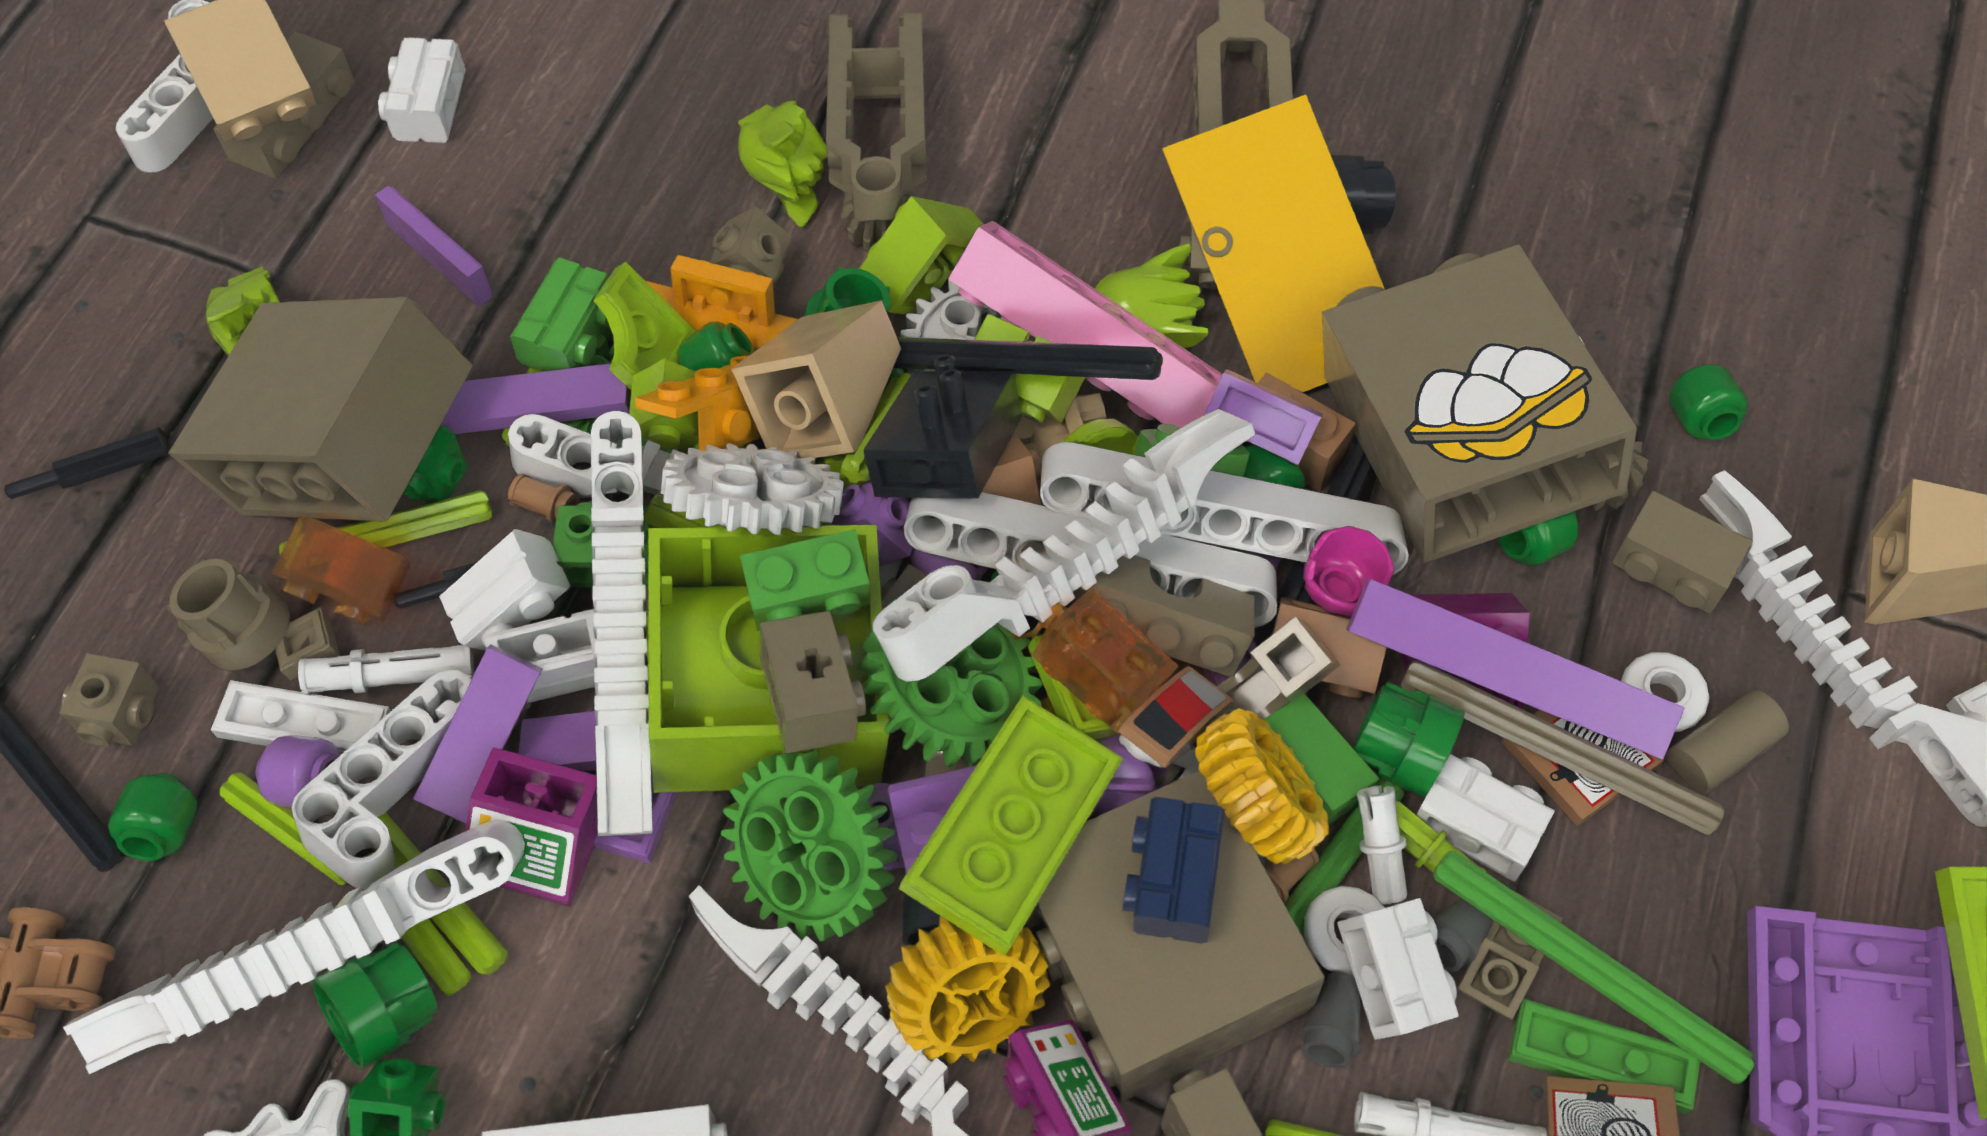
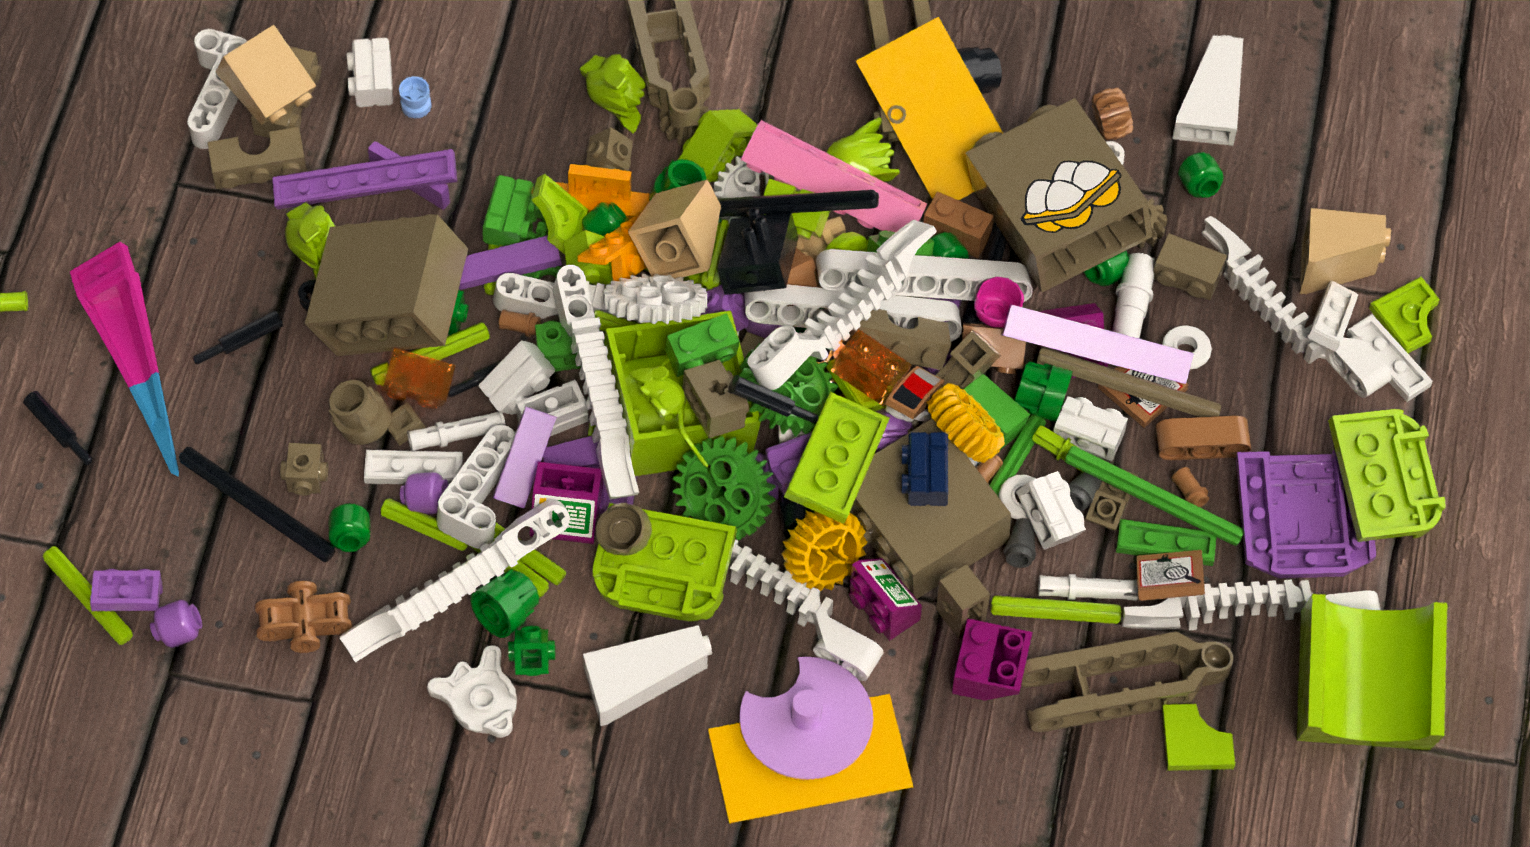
camera: 10 degrees left, 0 degrees up
medium lavender tile [1204,369,1323,464] -> none
white axle [1357,786,1407,904] -> none
dark tan brick [1664,690,1789,796] -> none
none -> dark tan arch [207,127,307,189]
none -> medium lavender tile [272,149,457,209]
none -> light blue wheel [399,76,432,119]
none -> lime plate [593,503,737,621]
none -> dark tan hair [596,503,652,556]
none -> lime animal [630,366,708,468]
none -> black axle [728,375,819,424]
none -> medium nougat gear [1091,87,1133,140]
none -> white piece [1112,253,1155,339]
none -> medium nougat beam [1156,416,1251,460]
none -> white slope [1172,35,1243,146]
none -> medium nougat pin [1172,467,1209,508]
none -> white tile [1307,280,1358,352]

